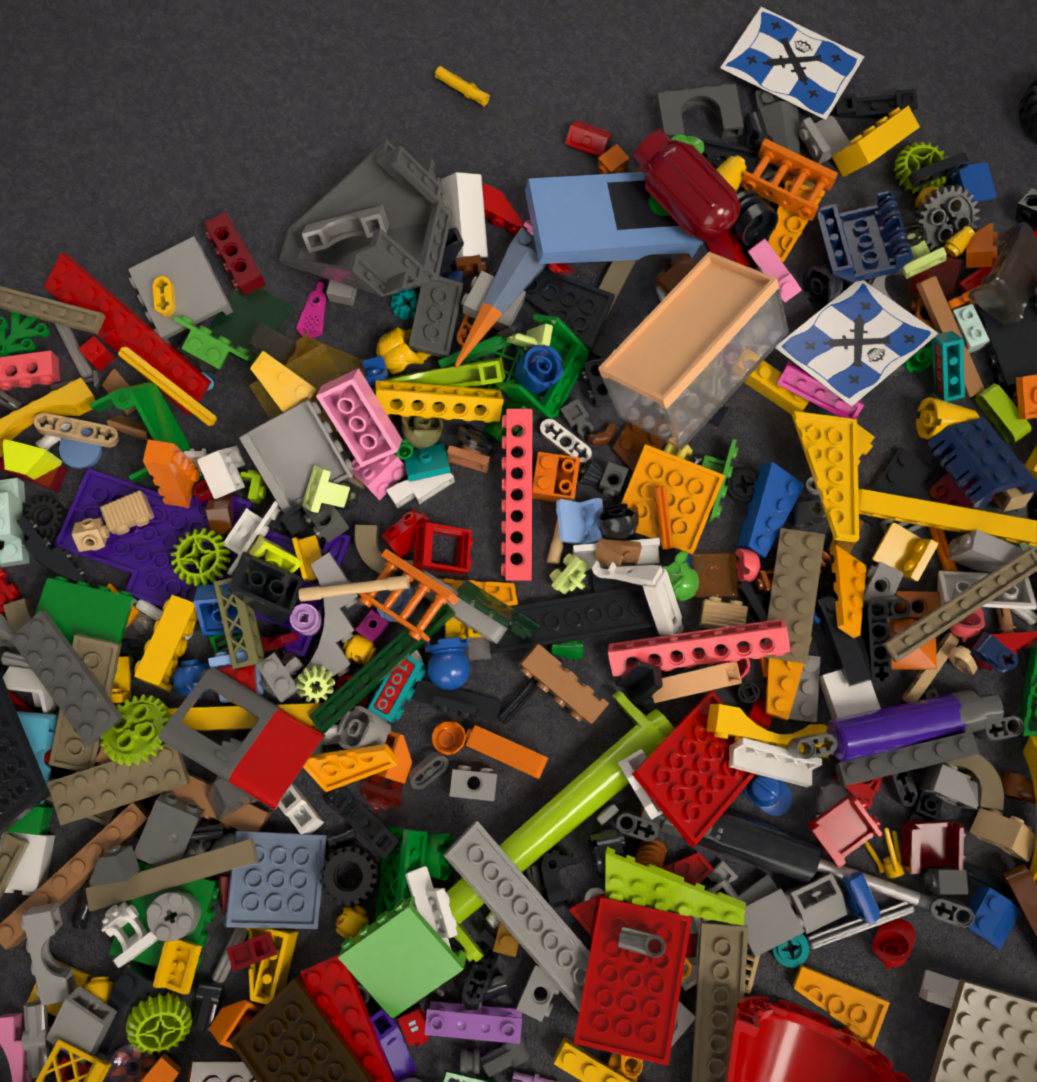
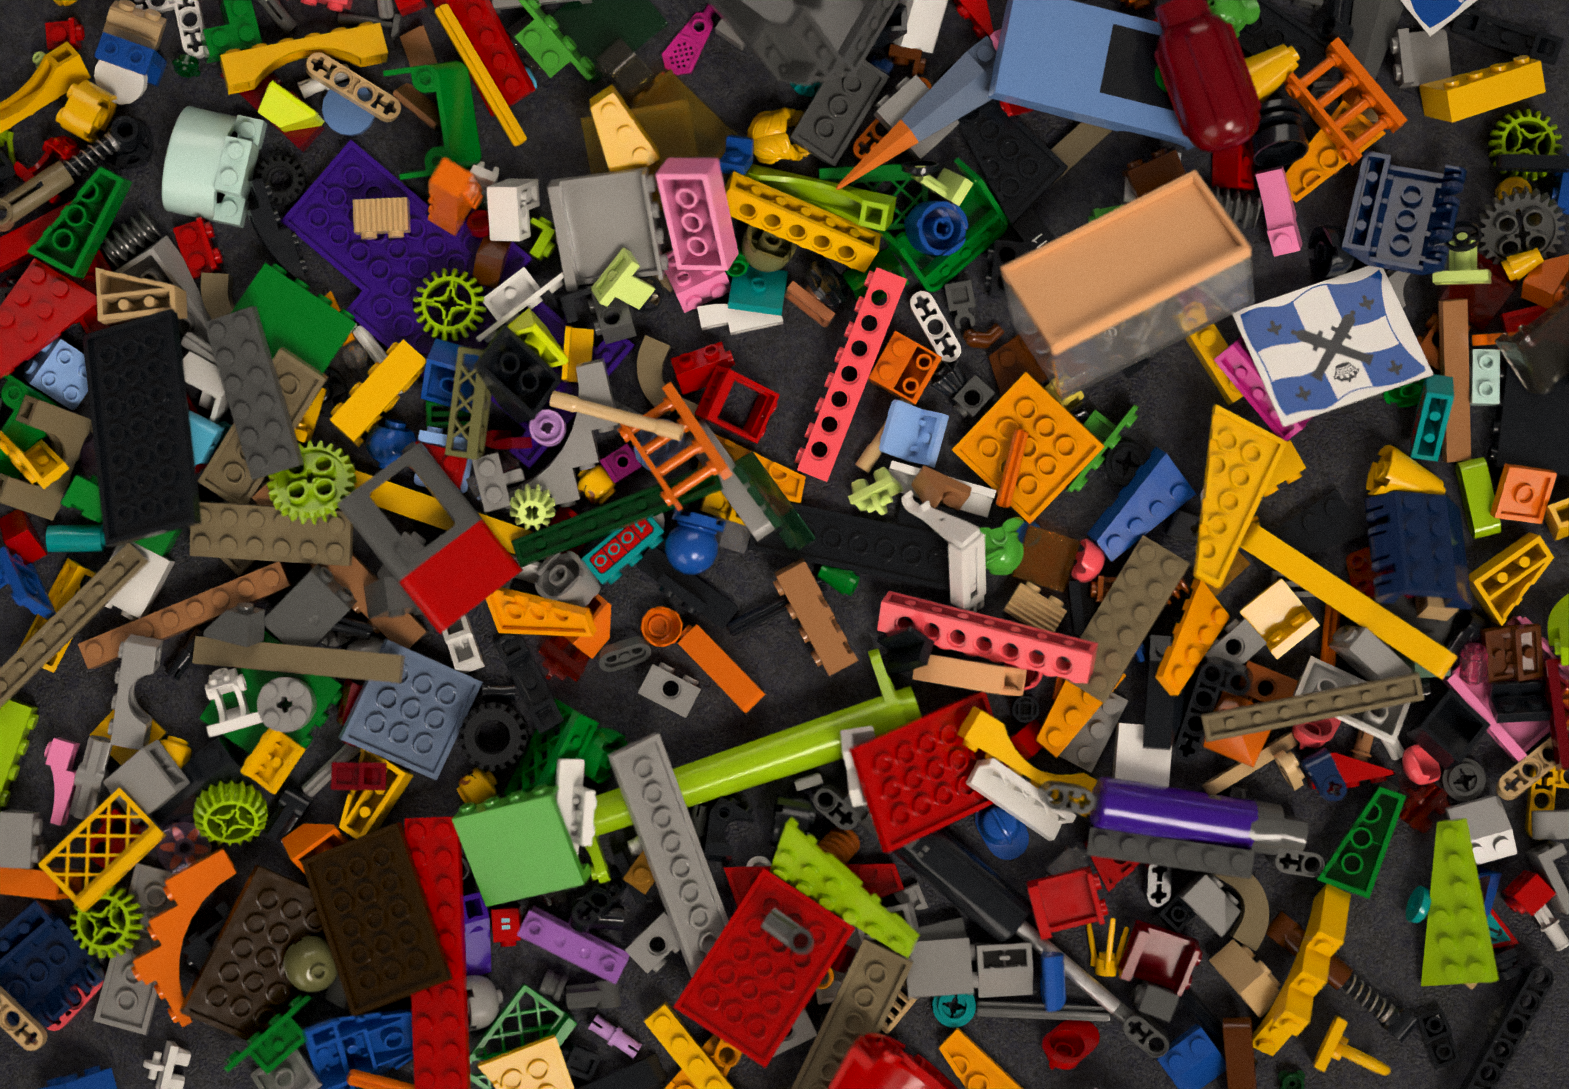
camera: 20 degrees right, 10 degrees up
tan brick [72,518,110,552] -> none
black cylinder [595,503,639,541] -> none

